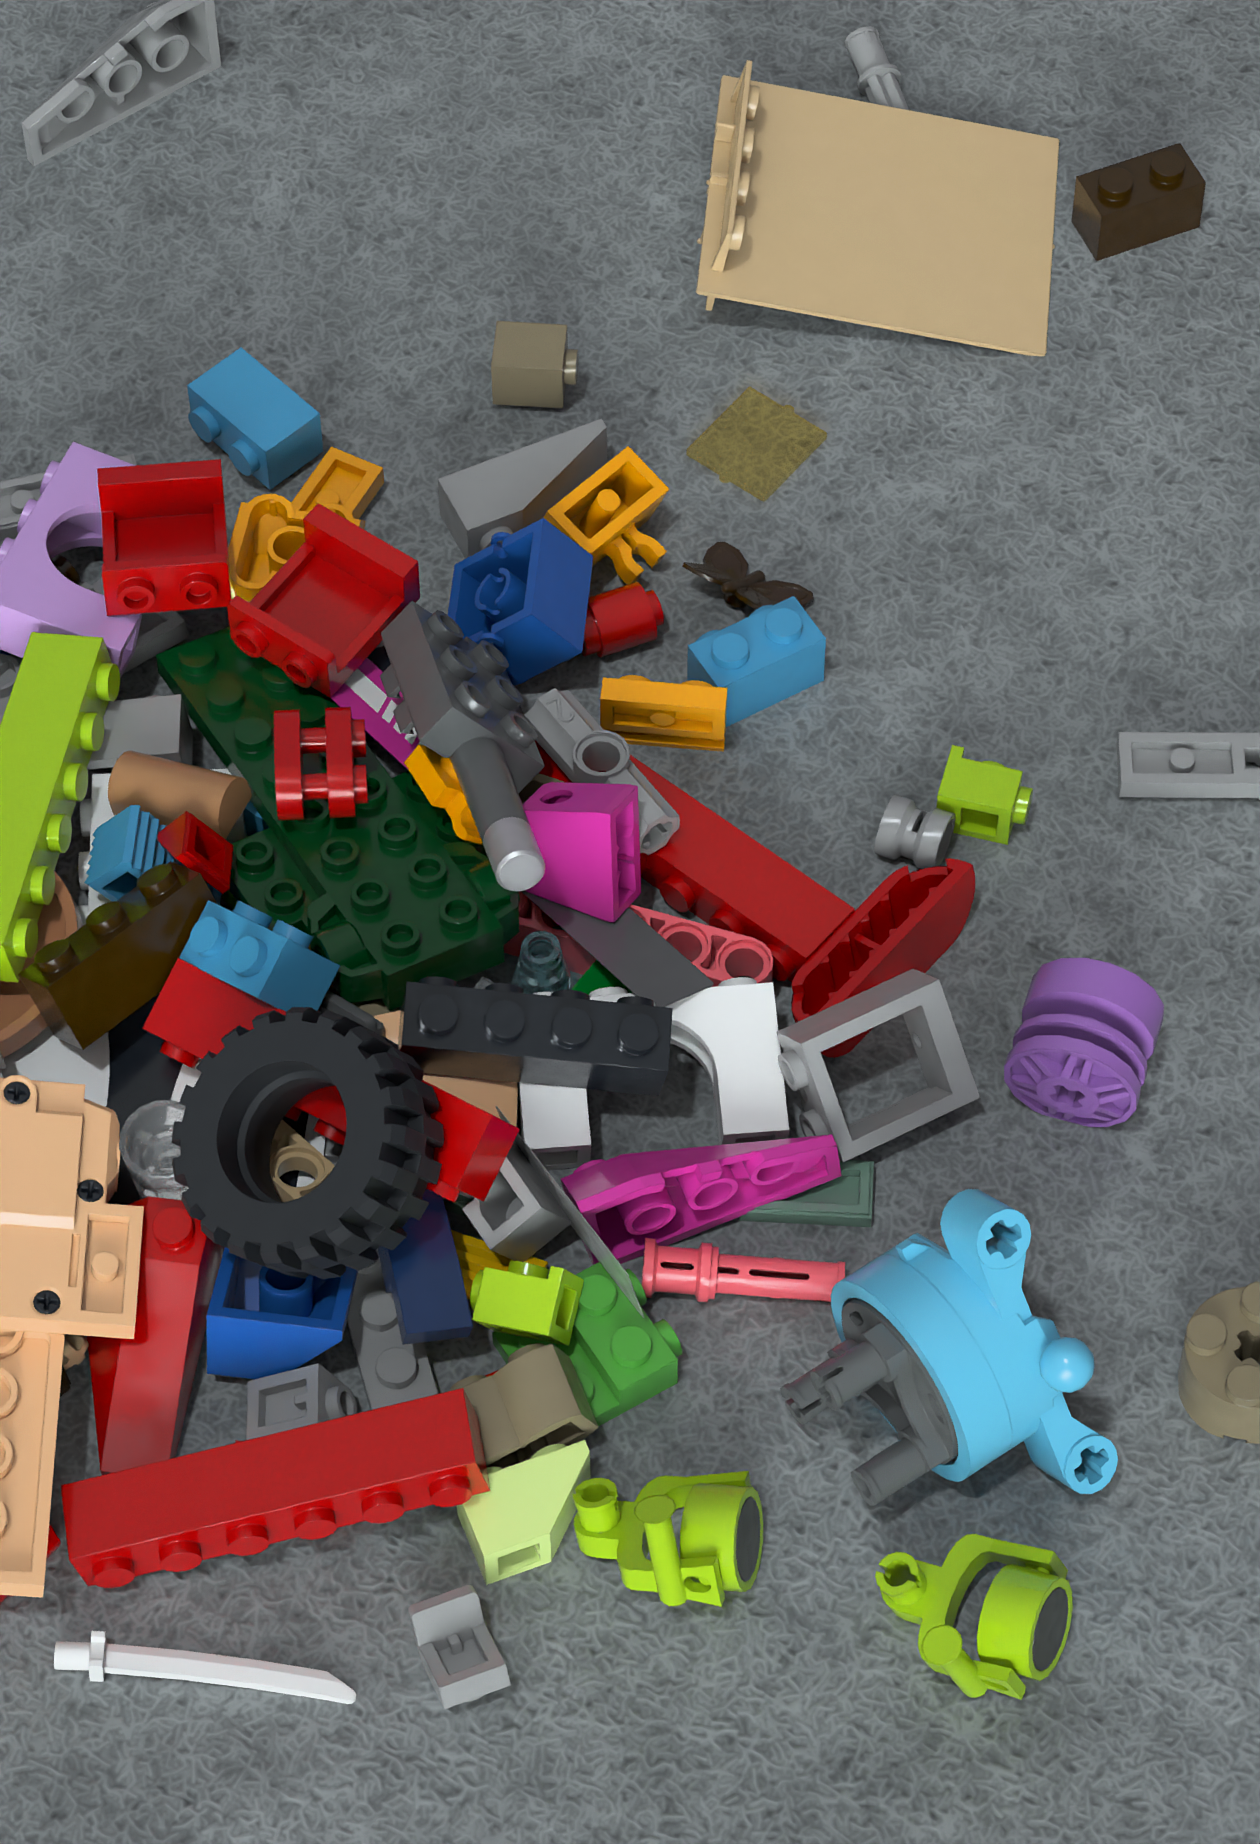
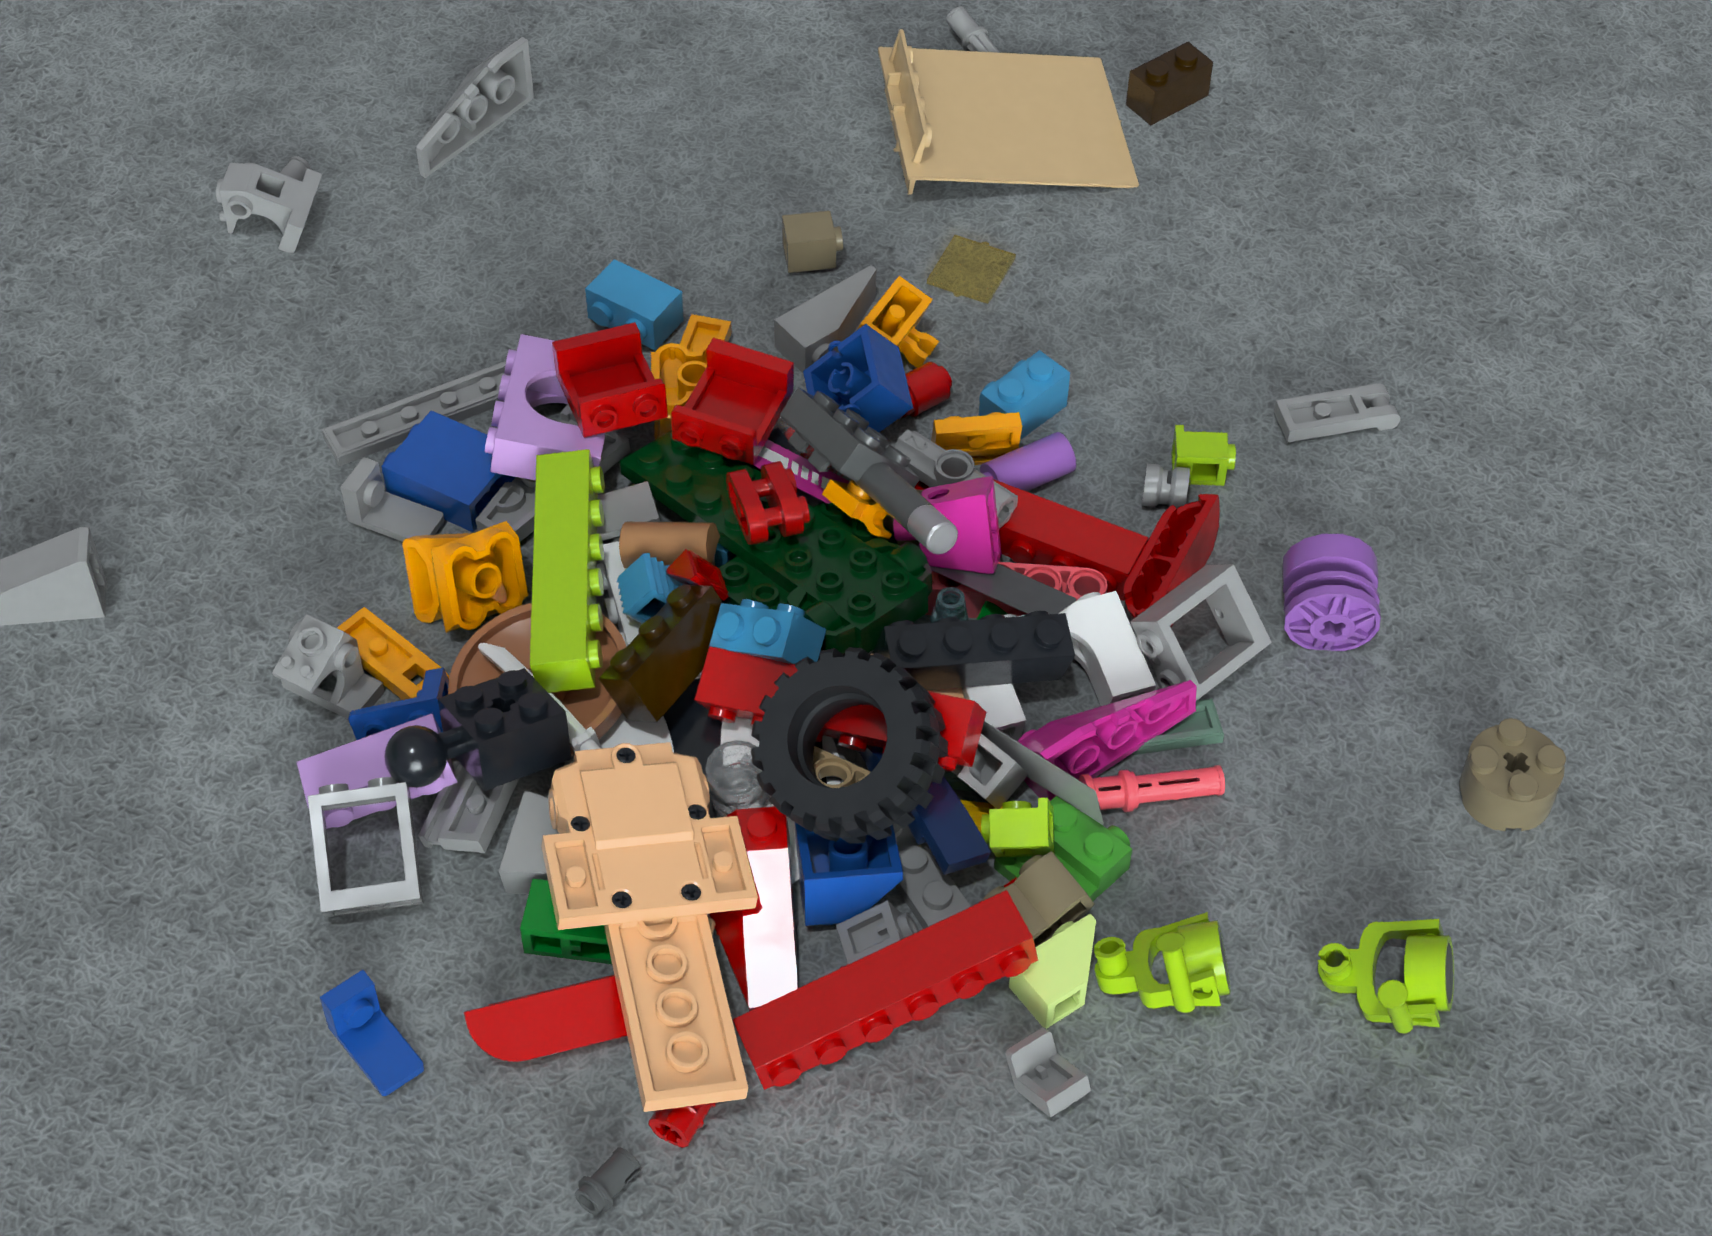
camera: 15 degrees left, 5 degrees down
white sword [54,1631,356,1704] -> none
dark brown piece [682,542,814,610] -> none
medium azure piece [780,1189,1118,1506] -> none
none -> medium lavender brick [980,432,1076,492]

